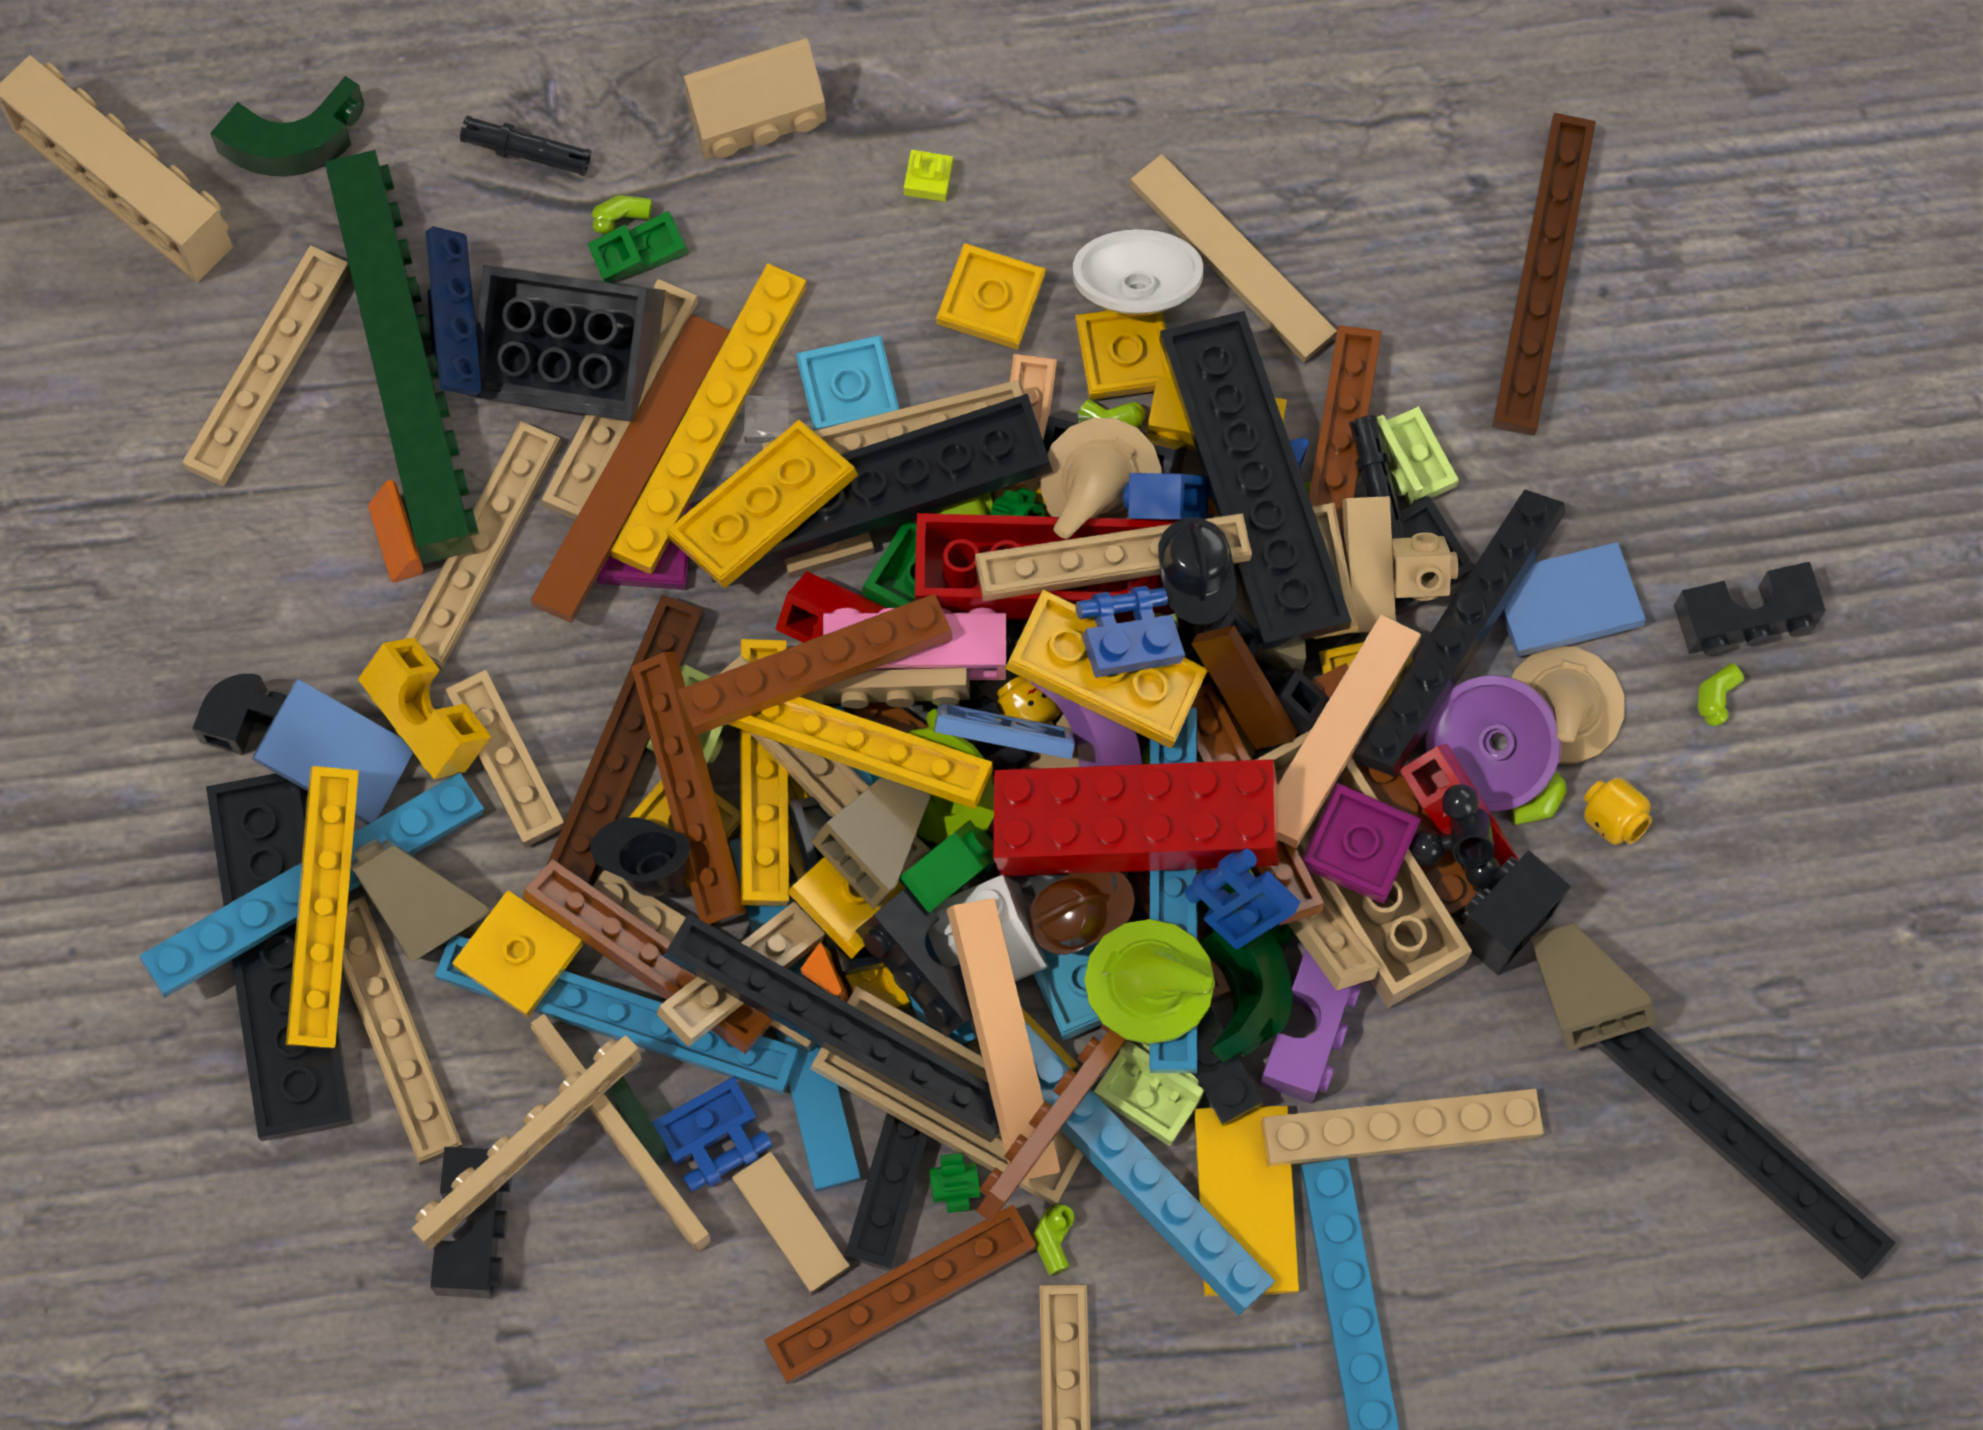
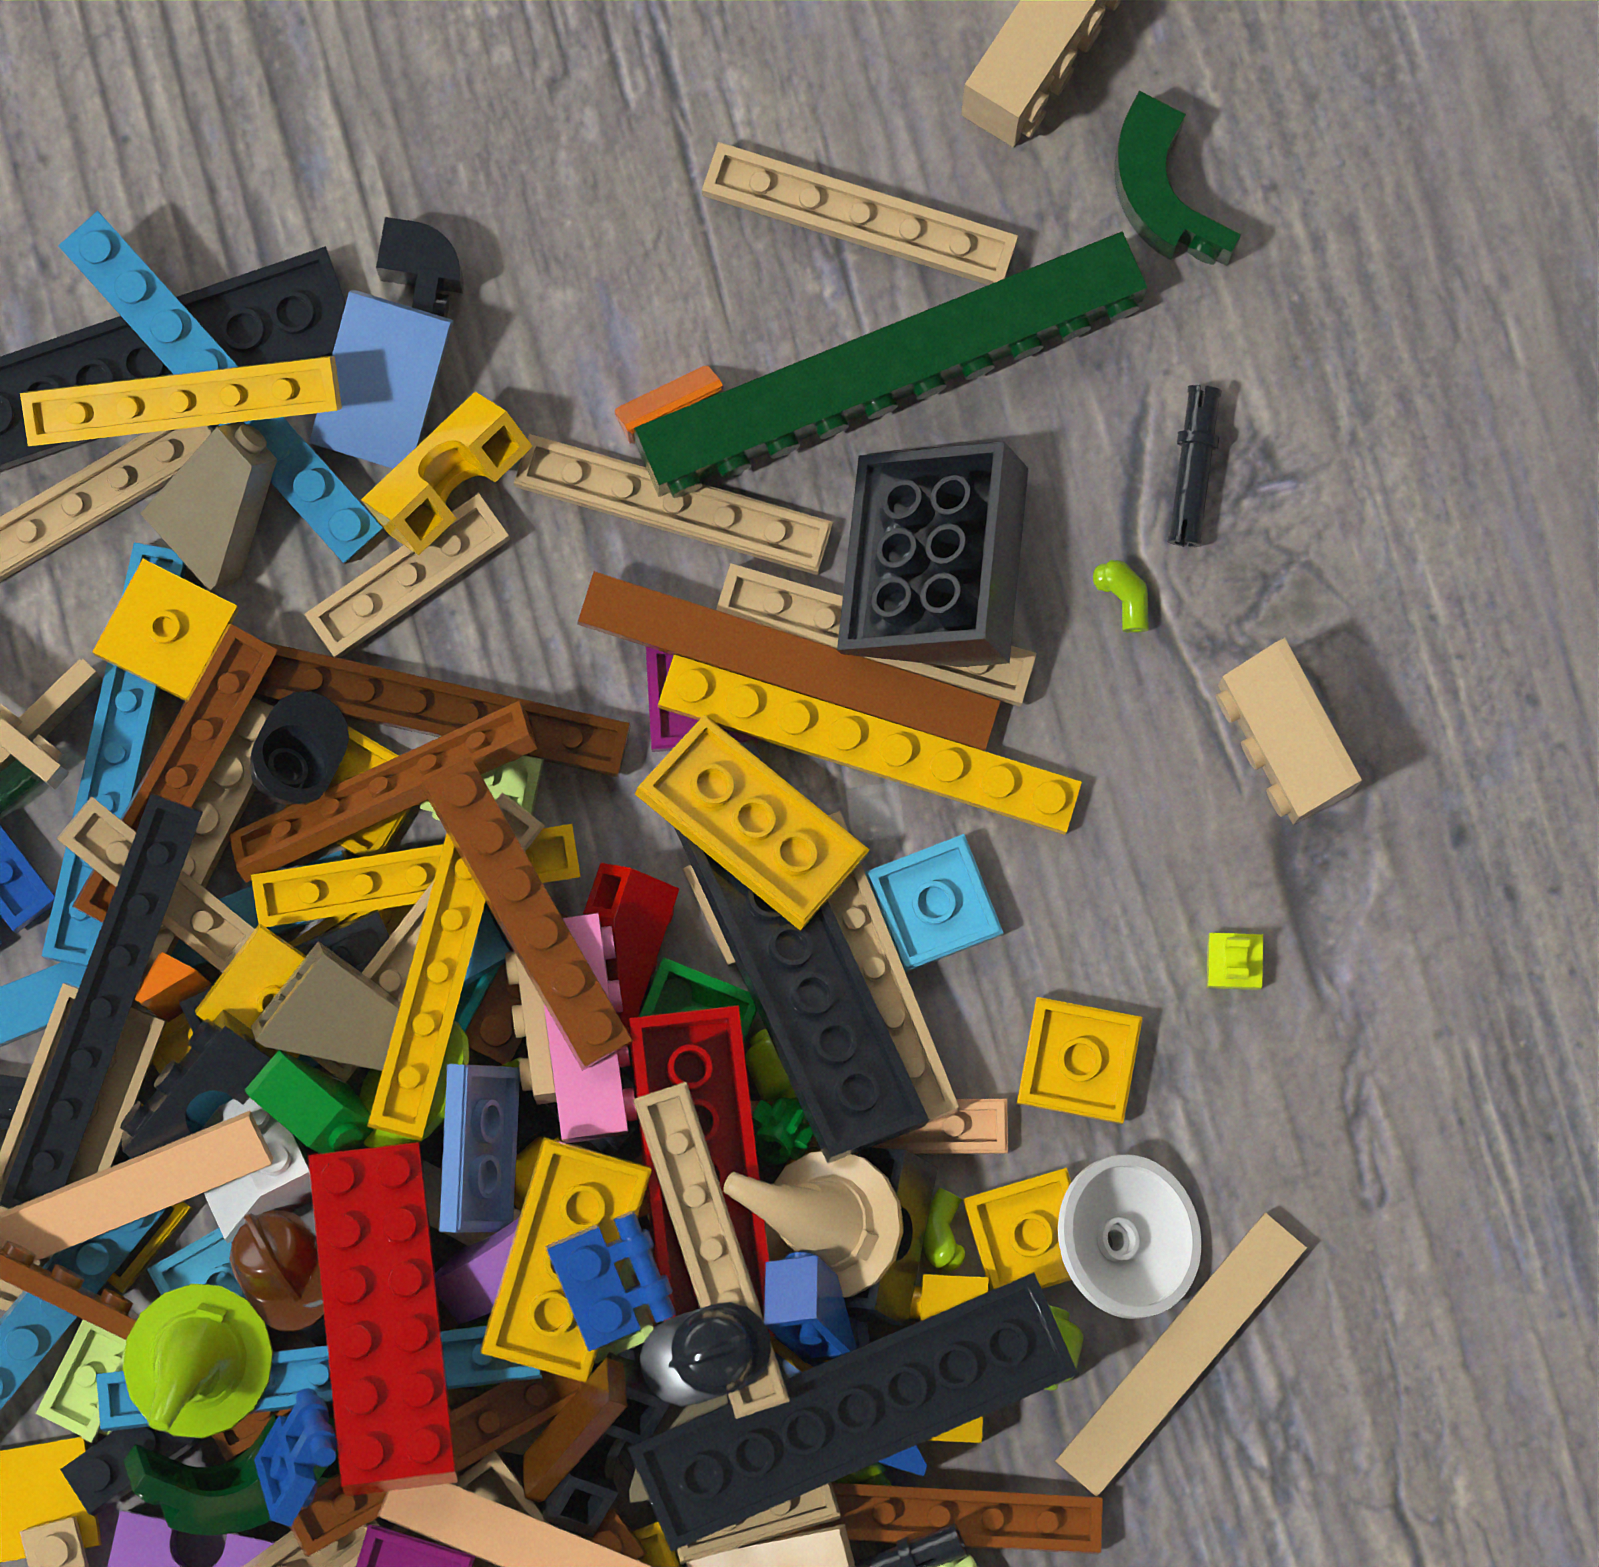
camera: 85 degrees right, 10 degrees up
dark blue bracket [426,226,481,396] -> none
green slope [587,211,689,282] -> none

